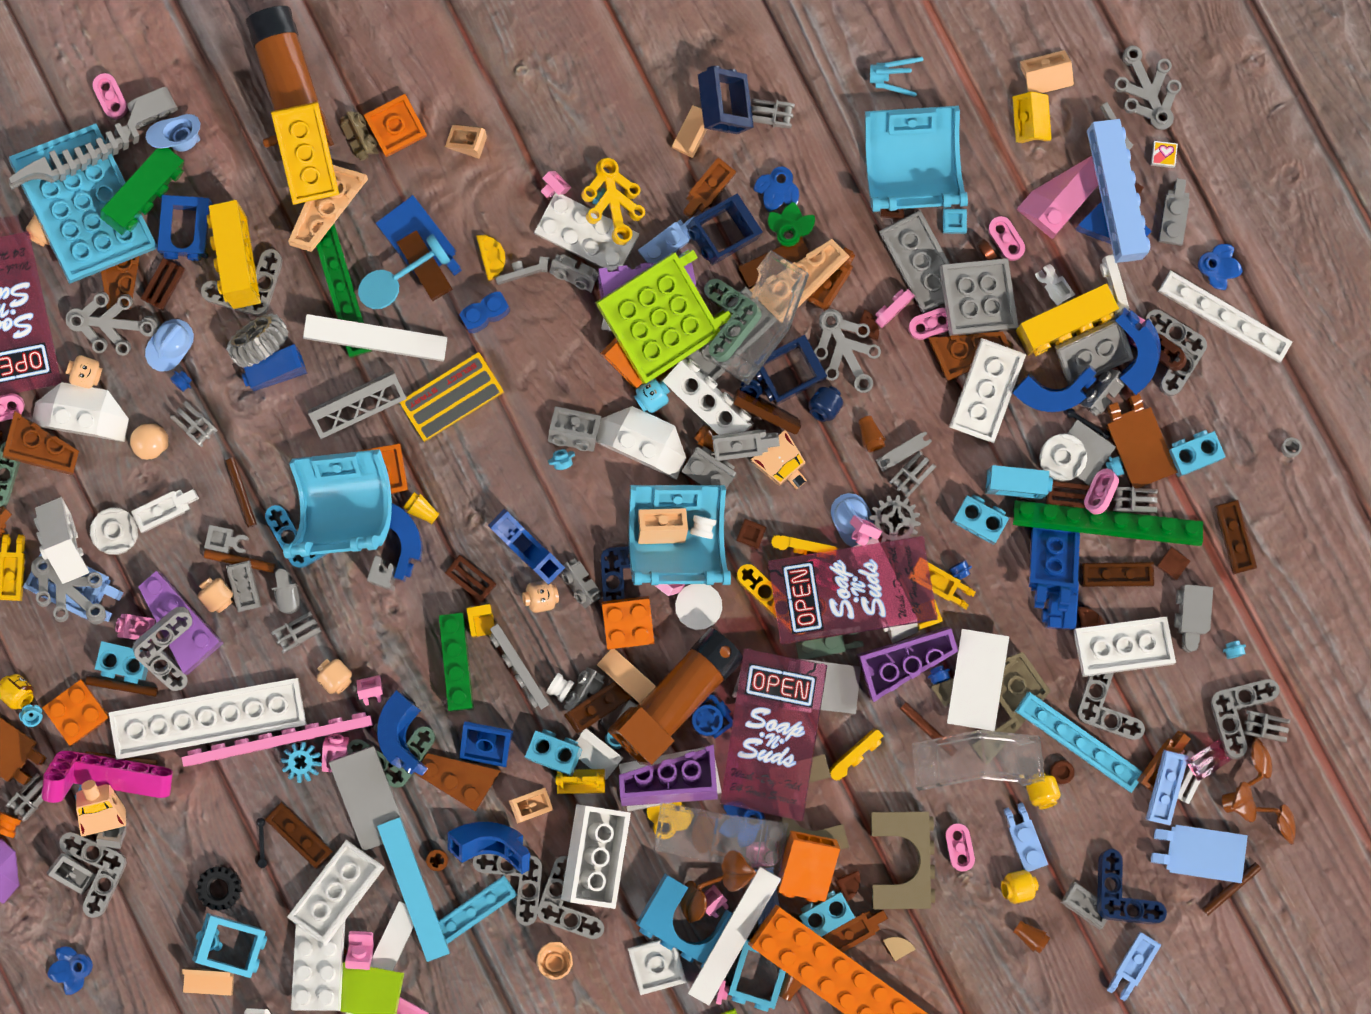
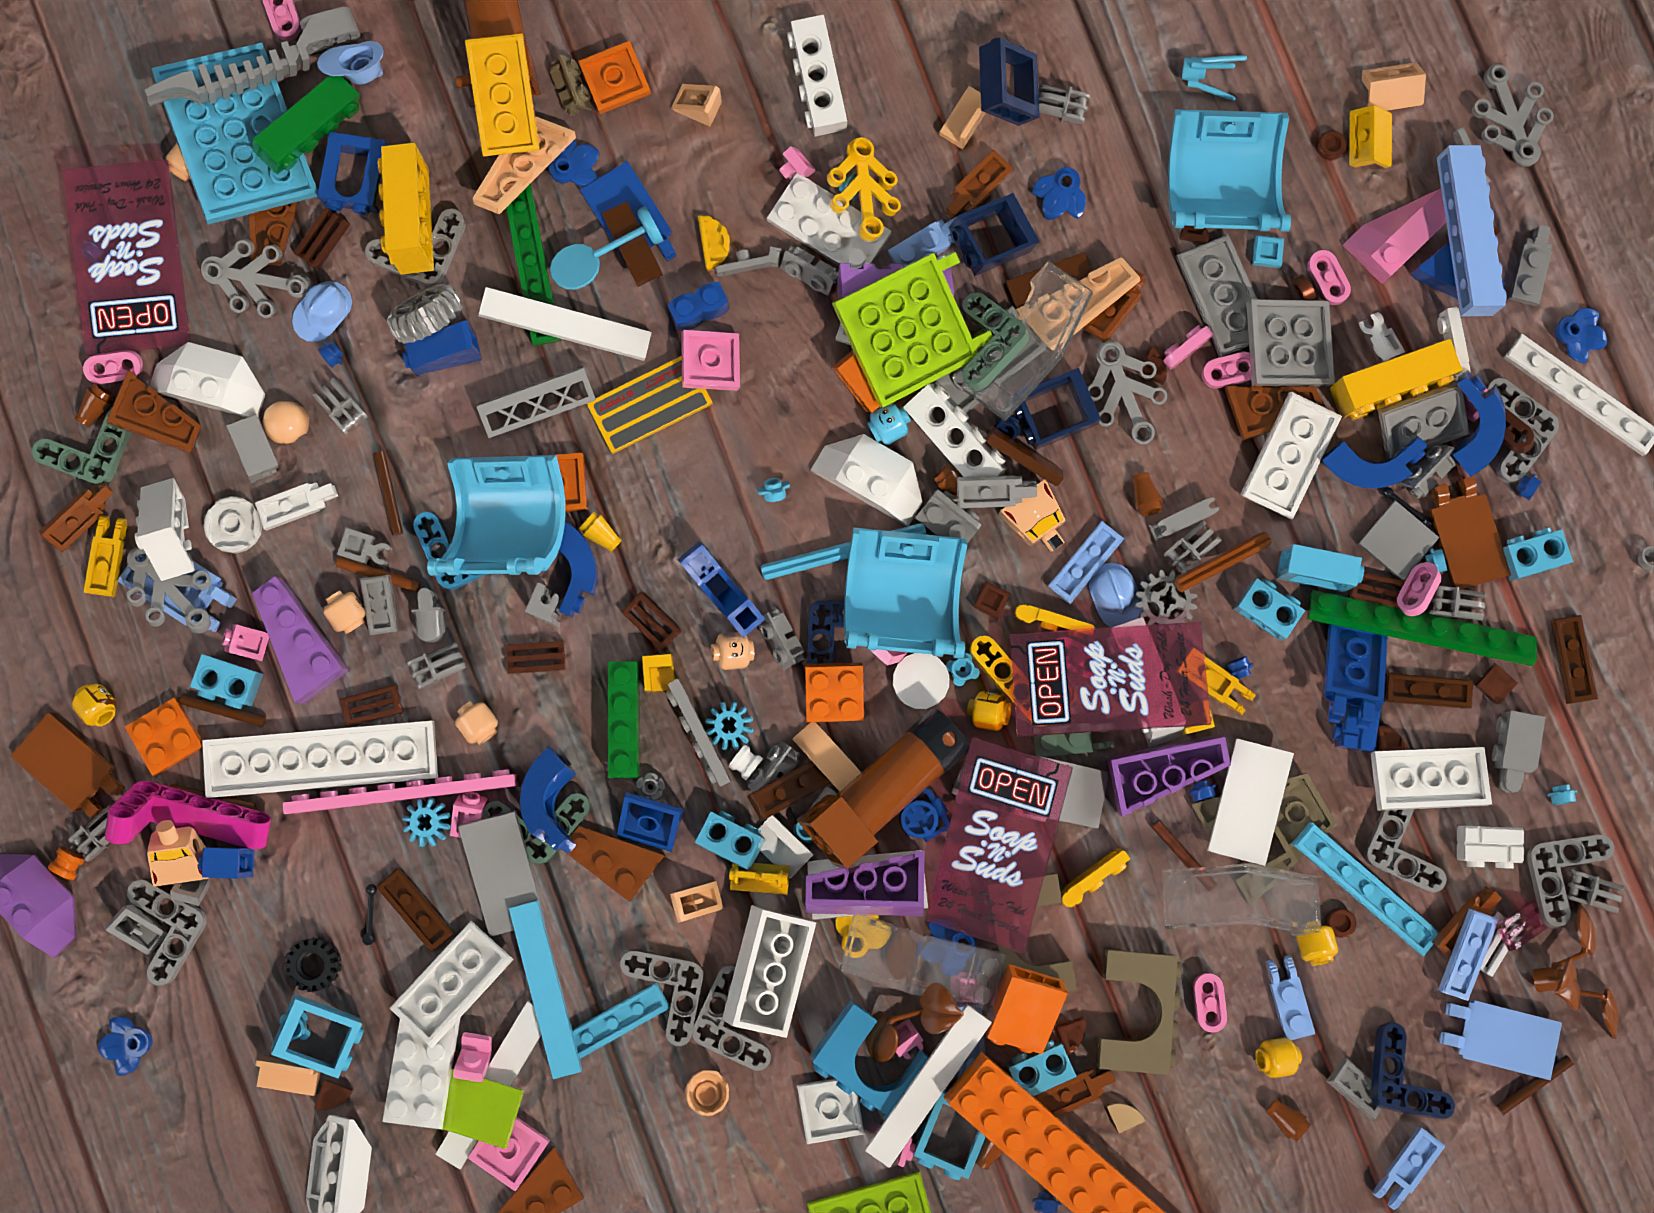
camera: 10 degrees right, 0 degrees up
medium azure plate [19,704,43,727] -> none
light nougat head [65,355,103,388] -> none
light grey beam [133,607,192,691] -> none
bright pink tile [357,675,383,705] -> none
dark orange bush [426,850,448,871] -> none
blue arch [448,822,531,874] -> none
light grey bracket [548,406,601,452] -> none
light nougat panel [638,508,688,544] -> none
white wheel [689,515,717,539] -> none
green plate [768,202,815,247] -> none
dark blue head [809,386,844,422] -> none
bright pink tile [850,515,882,546] -> none
white tile [1039,434,1087,481] -> none
tile [1151,141,1178,168] -> none
none -> blue brick [198,847,255,879]
none -> light grey hinge [226,415,279,484]
none -> copper tile [314,1079,354,1110]
none -> copper tile [340,684,404,727]
none -> copper tile [506,641,566,674]
none -> blue plate [549,140,599,187]
none -> light grey plate [636,773,665,800]
none -> bright pink plate [682,330,740,391]
none -> medium azure gear [705,702,754,750]
none -> medium azure axle [761,523,927,580]
none -> white brick [787,15,847,137]
none -> medium azure plate [946,653,979,686]
none -> yellow head [967,691,1011,731]
none -> light blue tile [1048,521,1124,605]
none -> dark orange axle [1174,532,1272,592]
none -> copper tile [1316,130,1347,161]
none -> white brick [1457,826,1524,868]
none -> blue plate [1516,473,1542,500]

